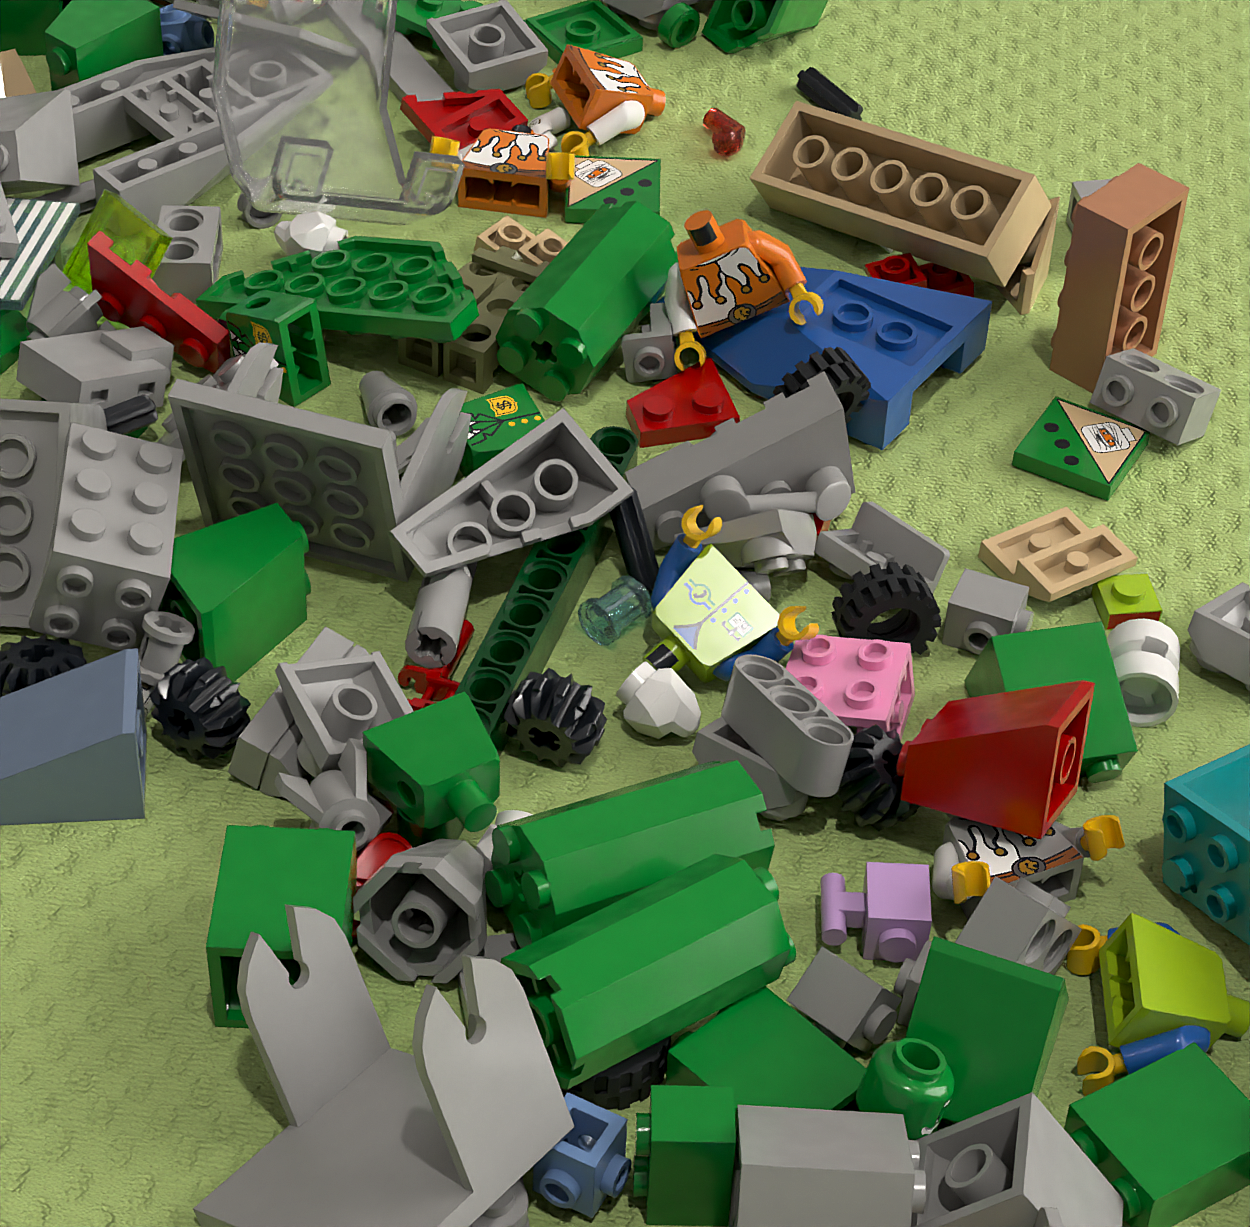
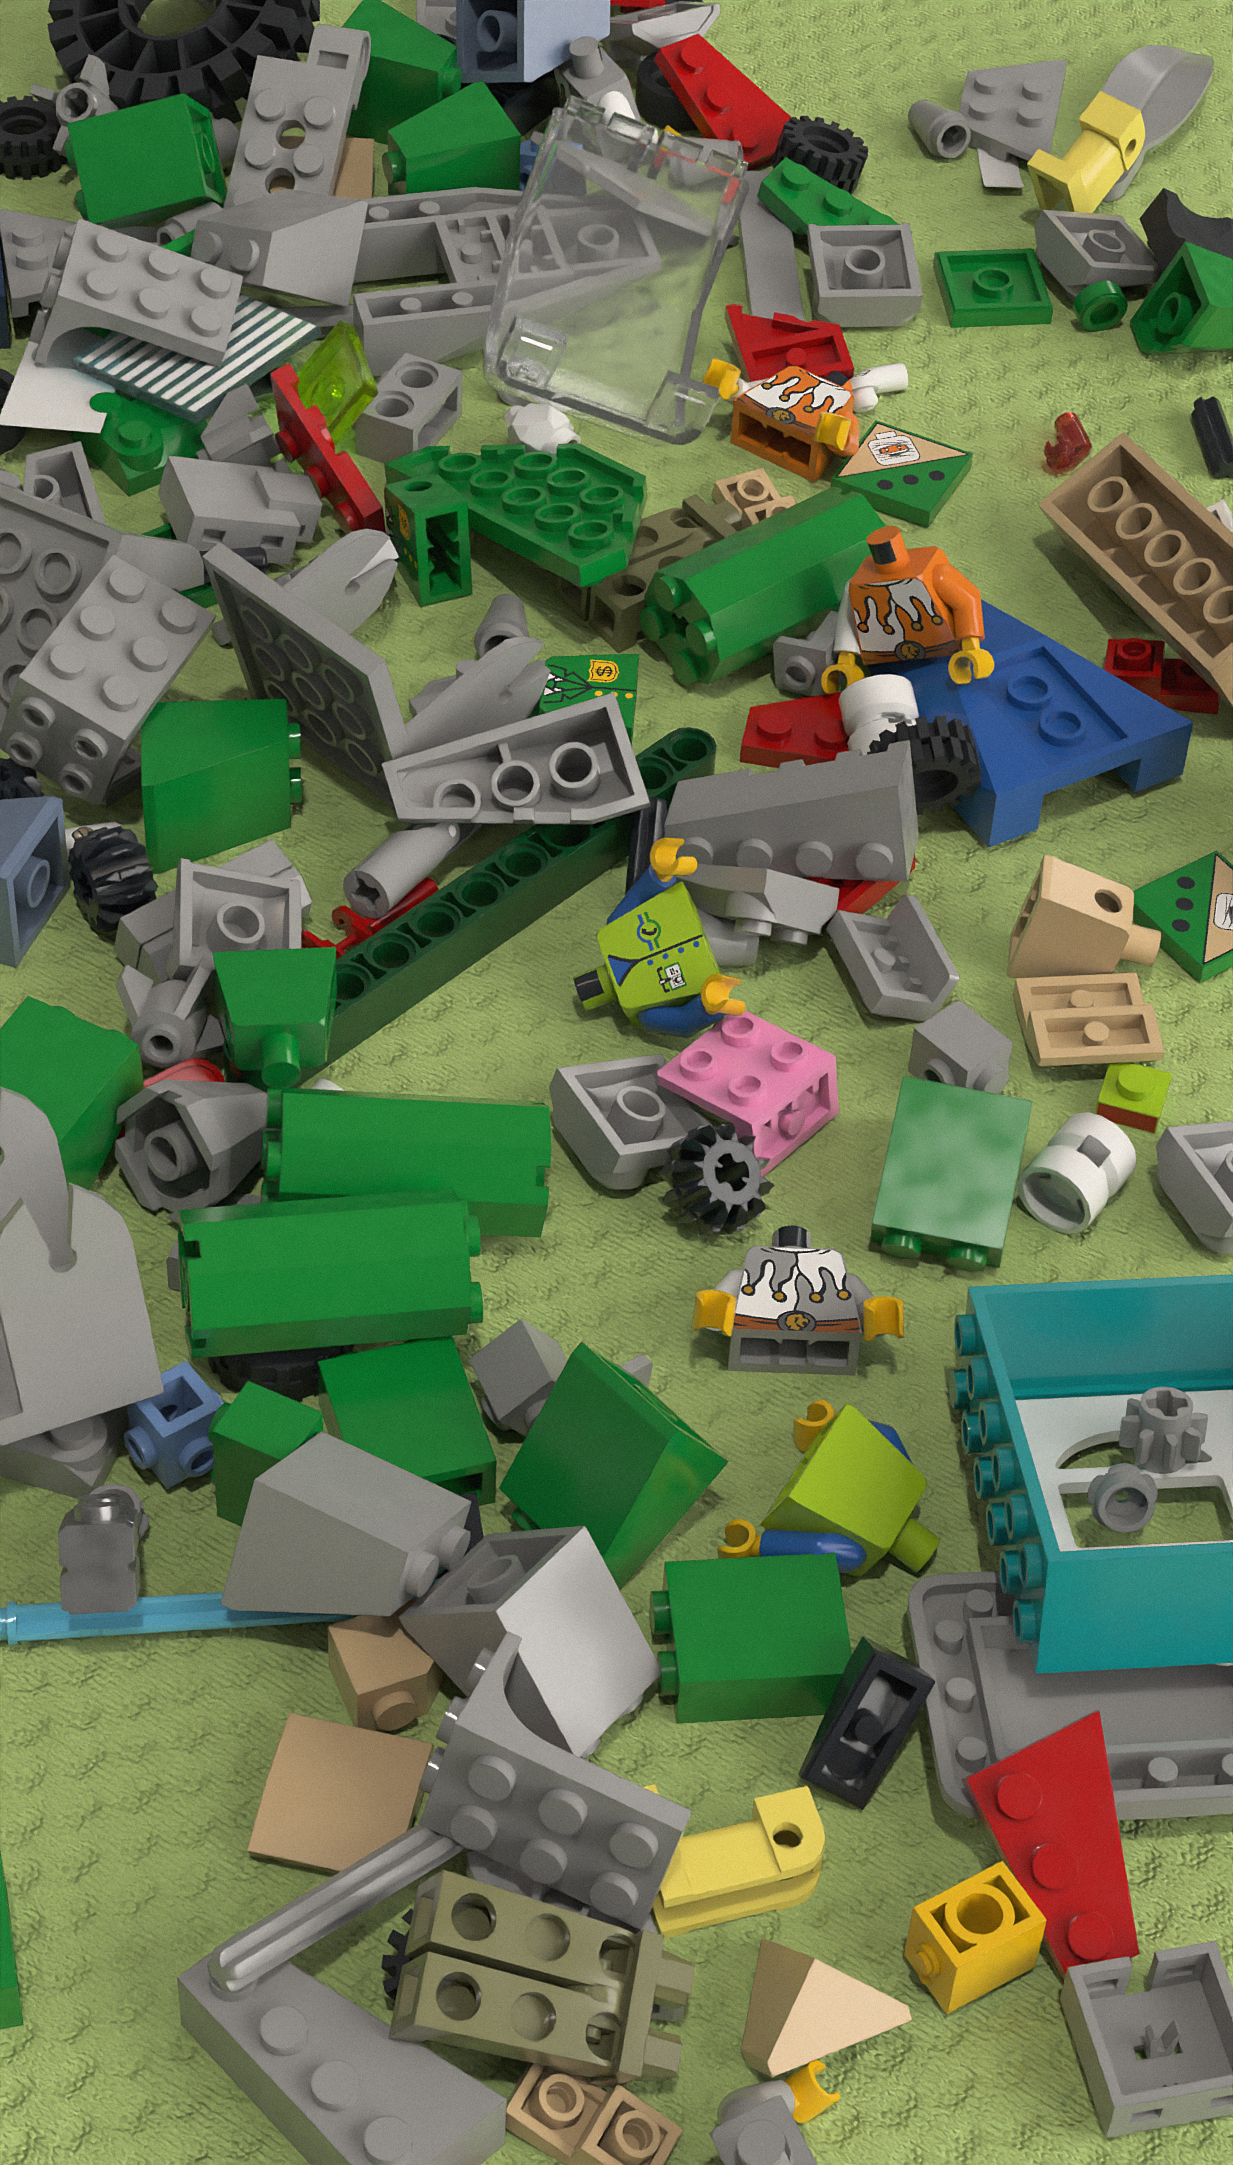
camera: 25 degrees right, 5 degrees up
light grey bush [138,611,195,687] -> none
black gear [503,668,607,768] -> none
torso [525,44,666,156] -> none
clear light blue bush [578,576,652,646] -> none
white rock [616,662,701,739] -> none
light grey bar [699,468,852,523] -> none
light grey beam [721,655,854,797] -> none
lavender brick [820,862,932,962] -> none
black tyre [831,562,942,655] -> none
green head [856,1038,955,1140] -> none
red slope [897,680,1095,840] -> none
light grey brick [955,876,1082,975] -> none
none -> white wheel [838,674,919,755]
none -> tan torso [1007,855,1161,979]

